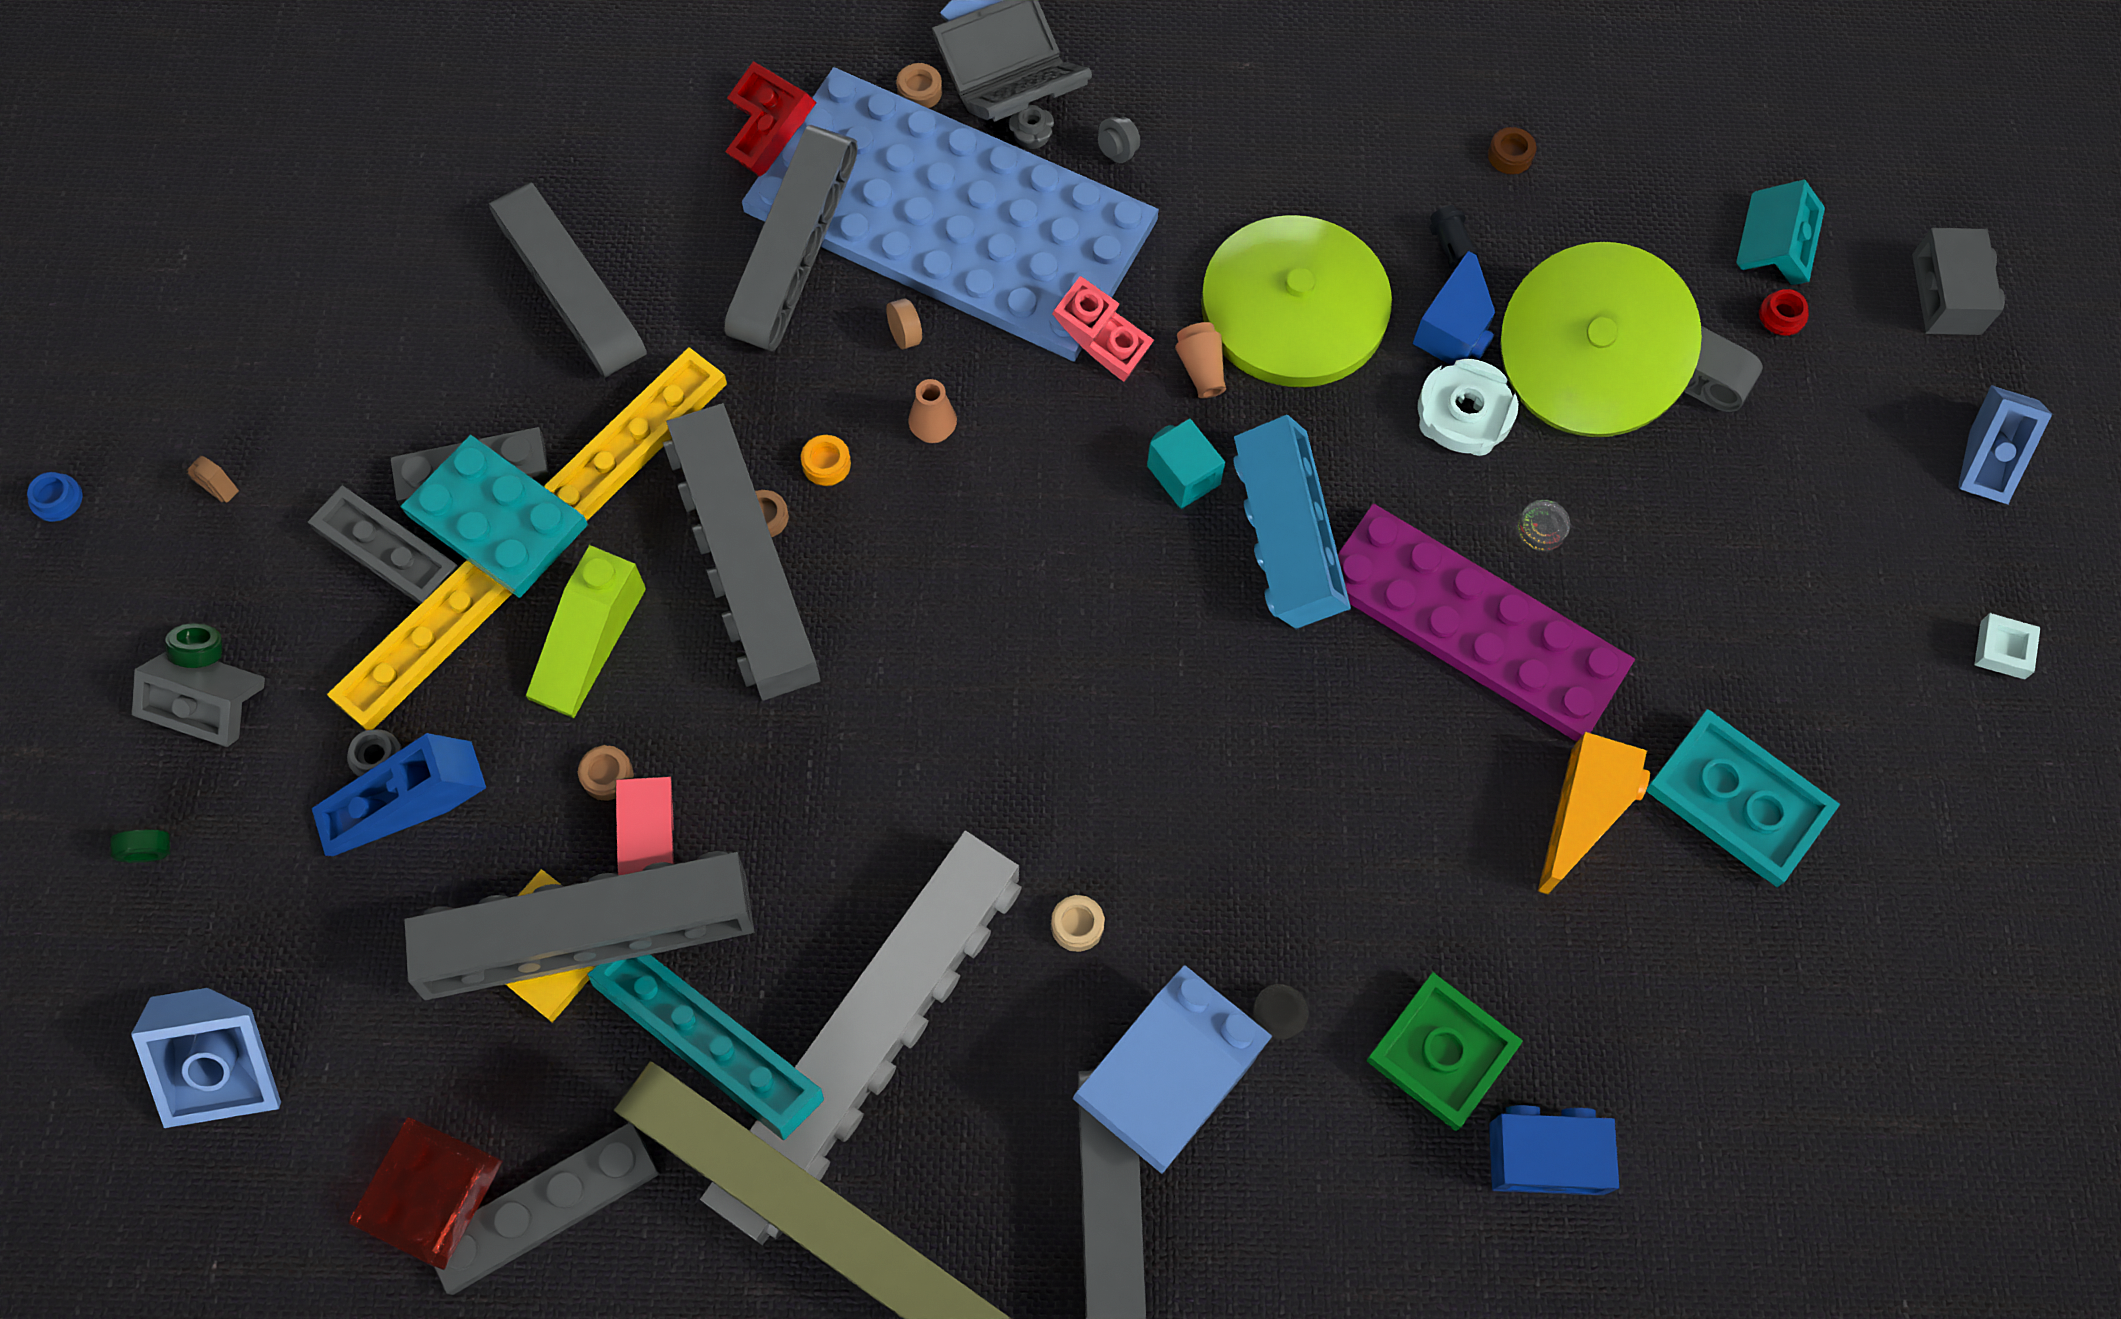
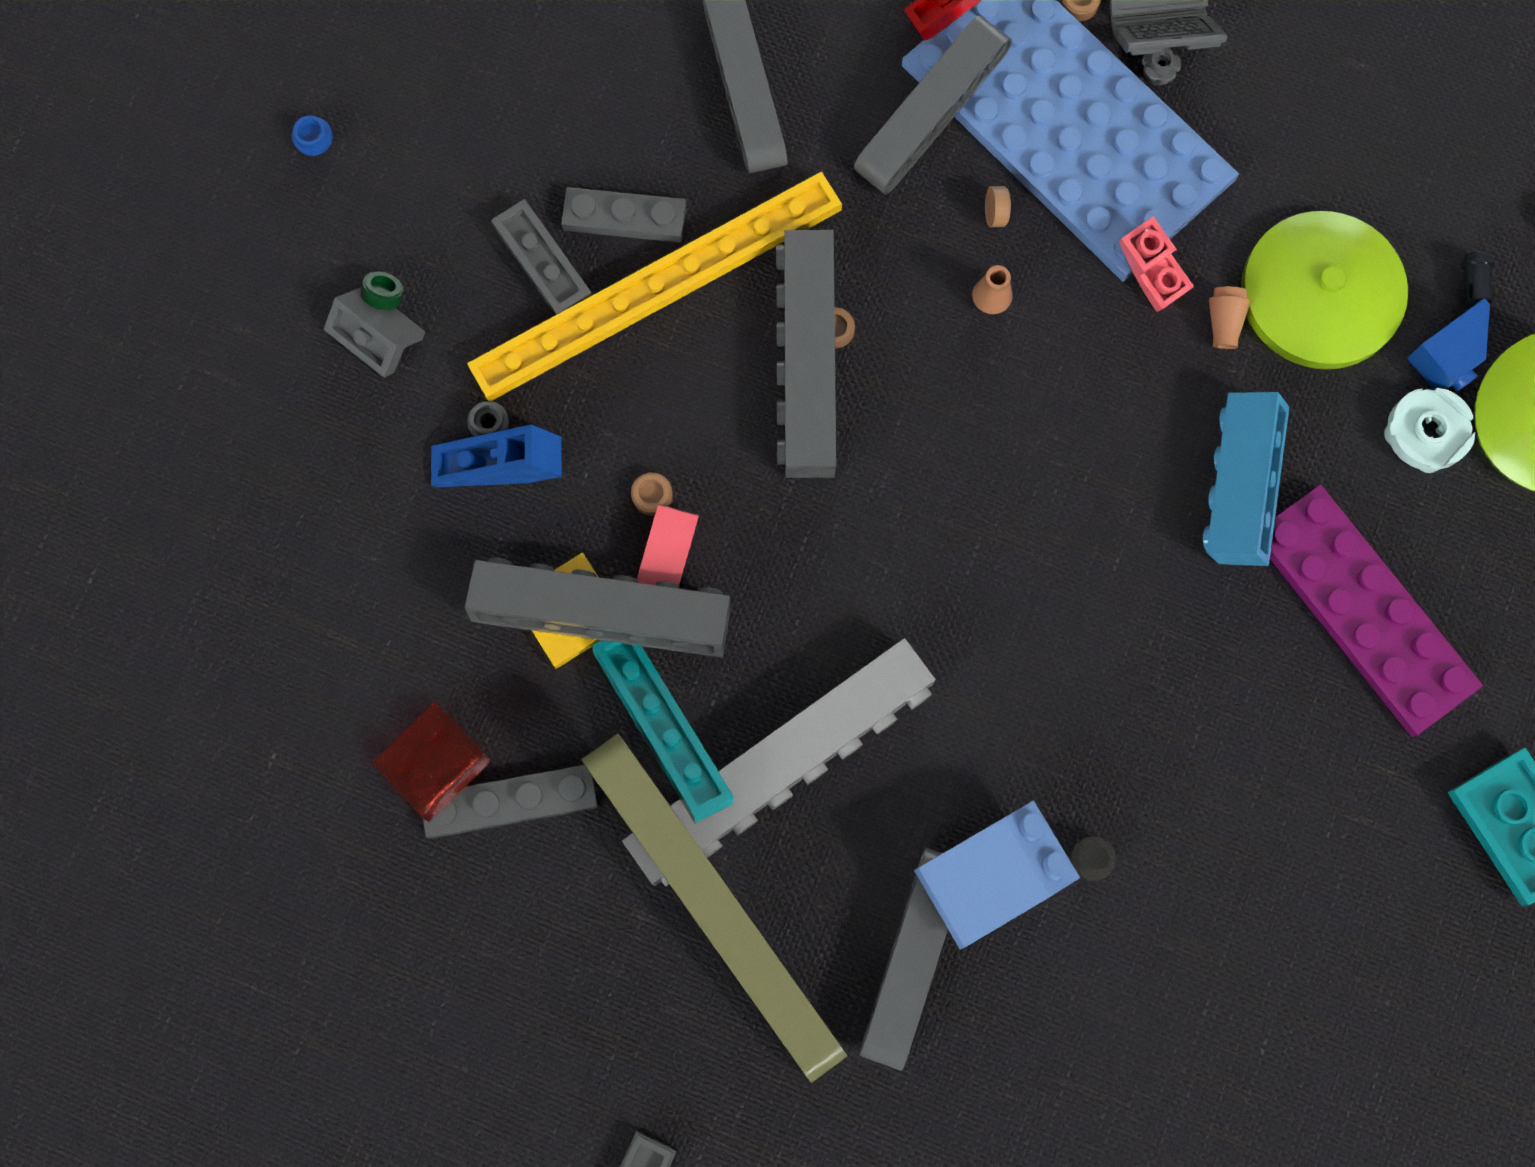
camera: 25 degrees right, 10 degrees up
dark green tile [110,830,170,863] -> none
medium blue slope [131,988,281,1128] -> none
medium nougat tile [187,456,239,503] -> none
teal plate [401,435,588,598] -> none
lime slope [526,545,646,719] -> none
light orange tile [800,435,851,486] -> none
tan tile [1051,895,1105,952] -> none
dark grey plate [1098,117,1140,163] -> none
teal brick [1147,419,1225,509] -> none
green plate [1366,972,1523,1131] -> none
blue brick [1489,1105,1619,1196] -> none
clear tile [1517,500,1571,551] -> none
light orange slope [1538,732,1650,894] -> none

